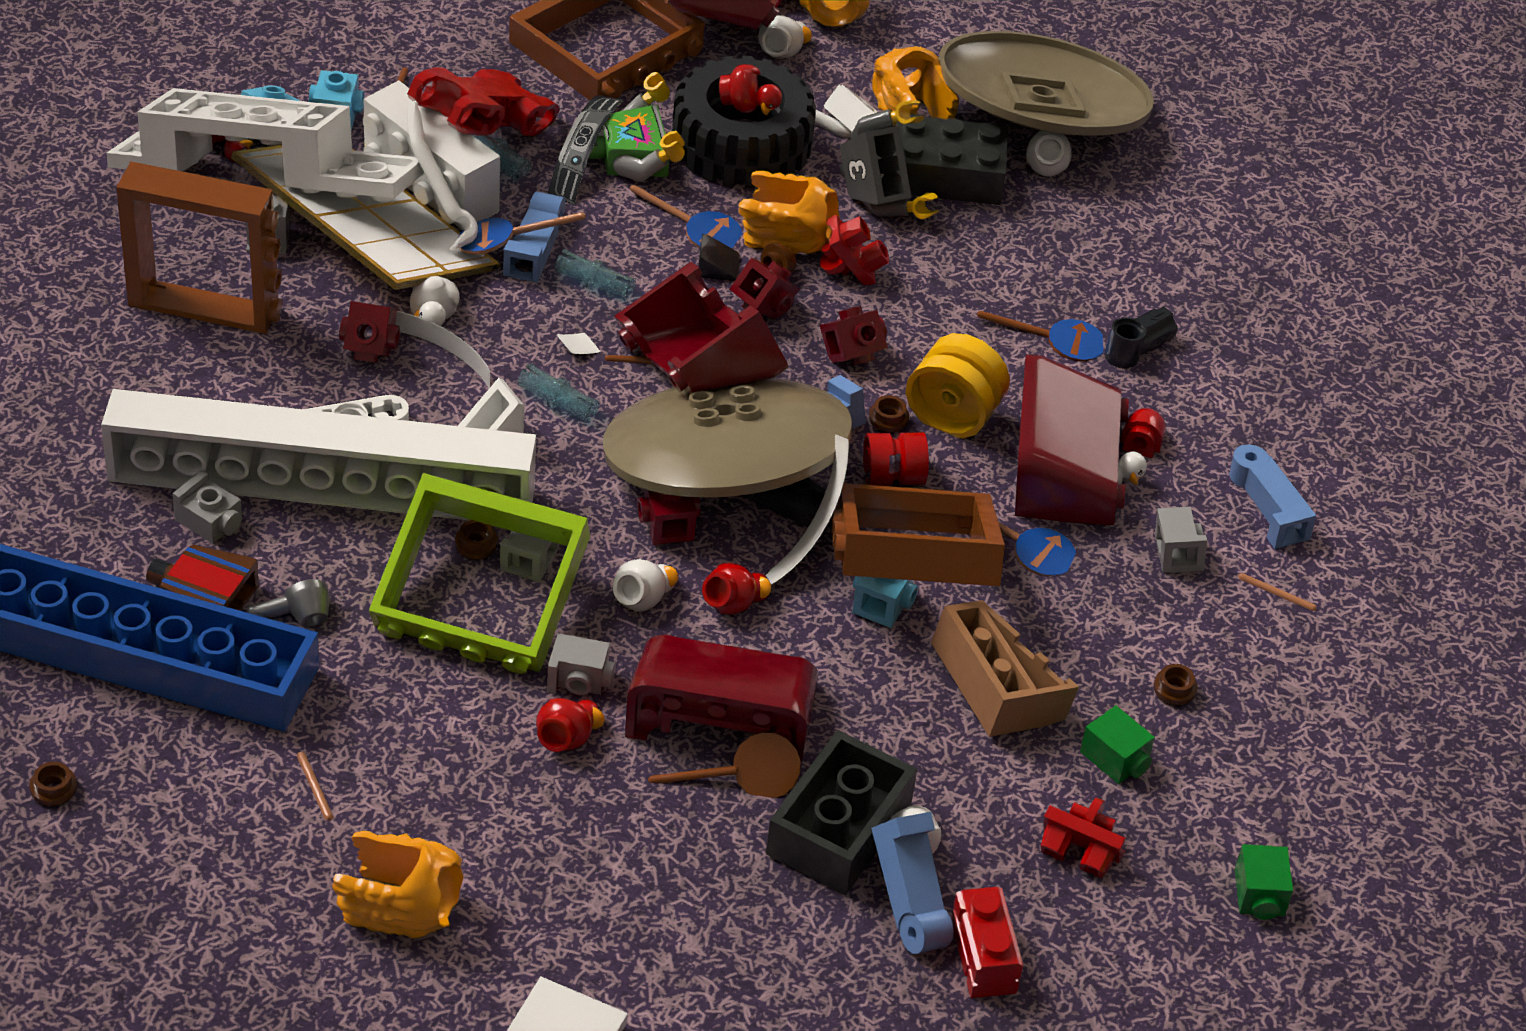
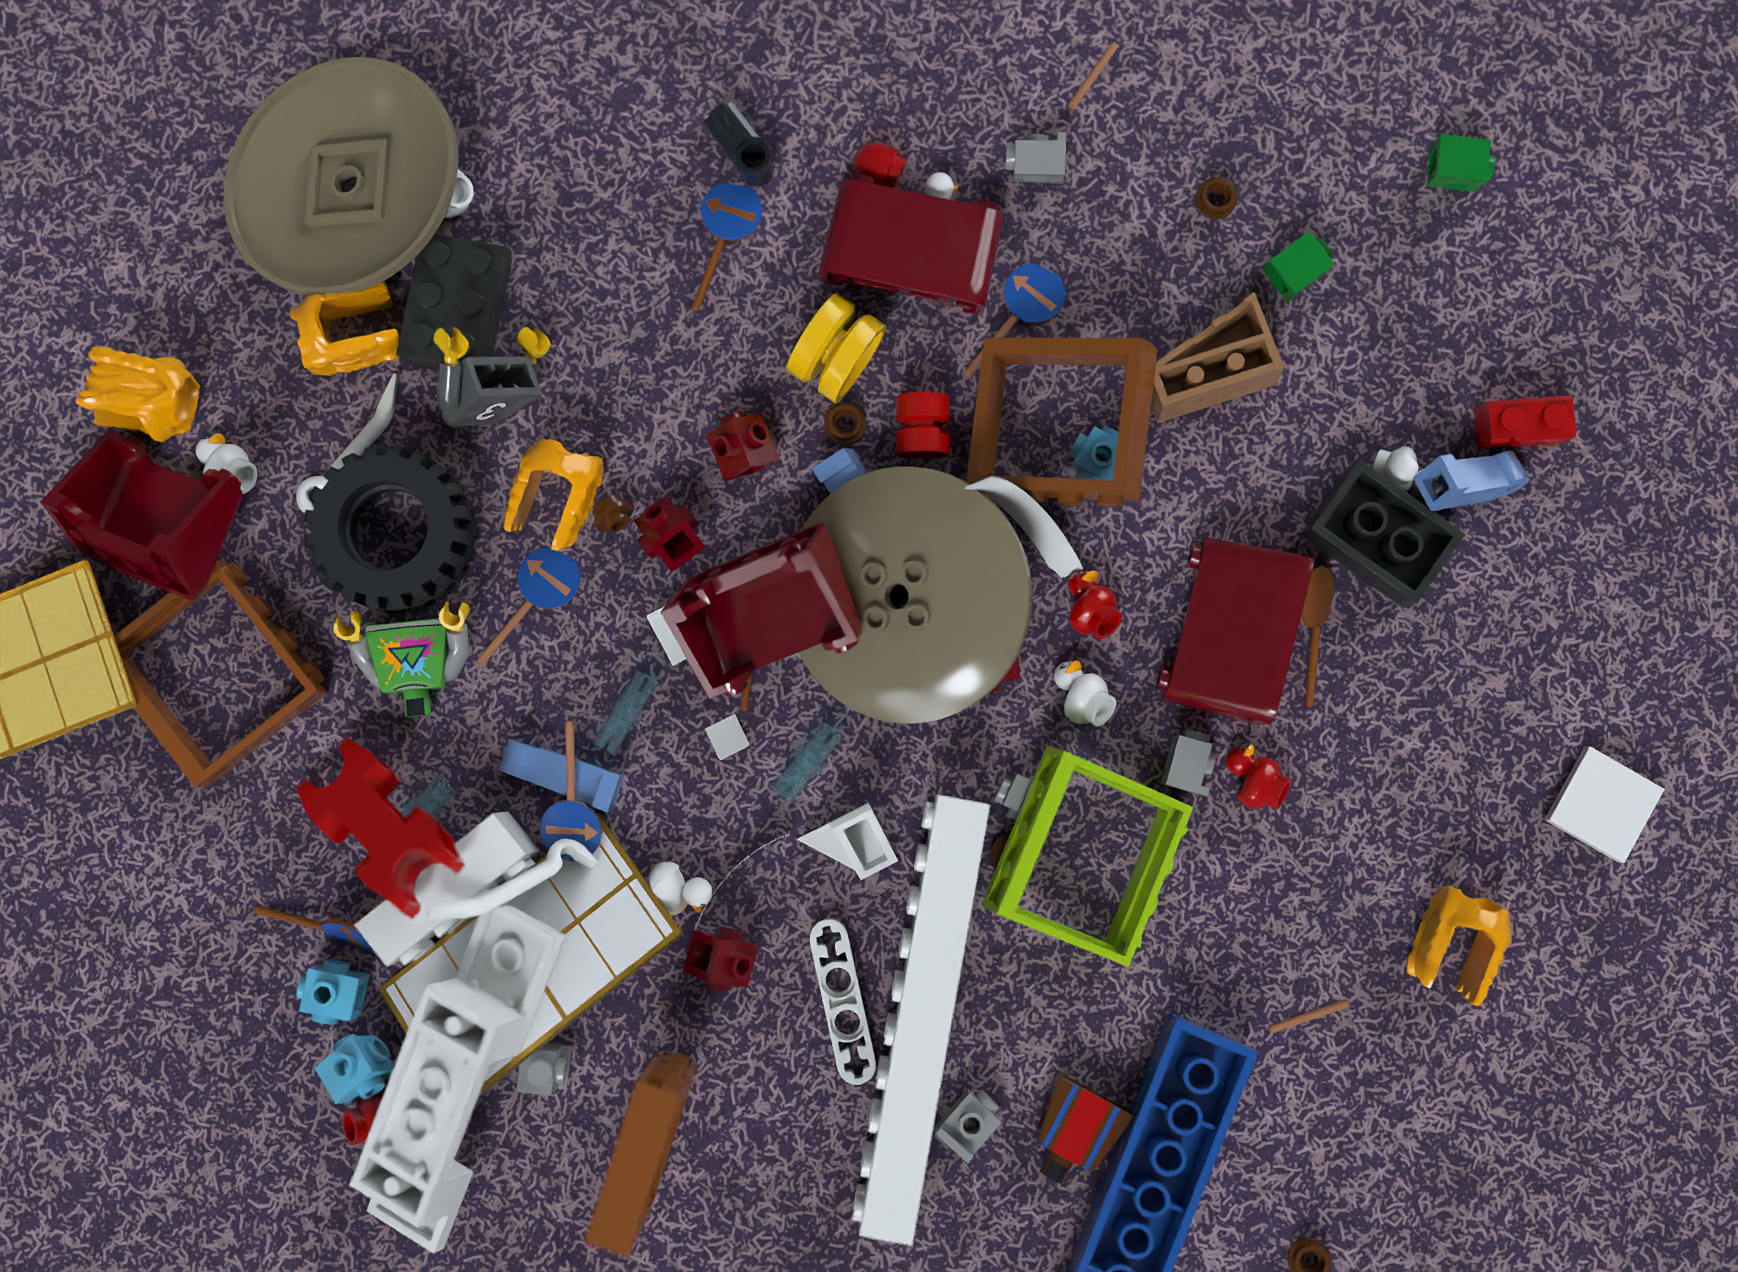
camera: 80 degrees left, 40 degrees up
flat silver bar [246,579,330,628] -> none
sticker [548,95,624,205] -> none
black slope [699,234,739,281] -> none
red animal [719,64,782,115] -> none
red hips [820,215,889,285] -> none
white slope [824,85,878,132] -> none
red hips [1041,797,1125,879] -> none
medium blue leg [1229,444,1316,549] -> none

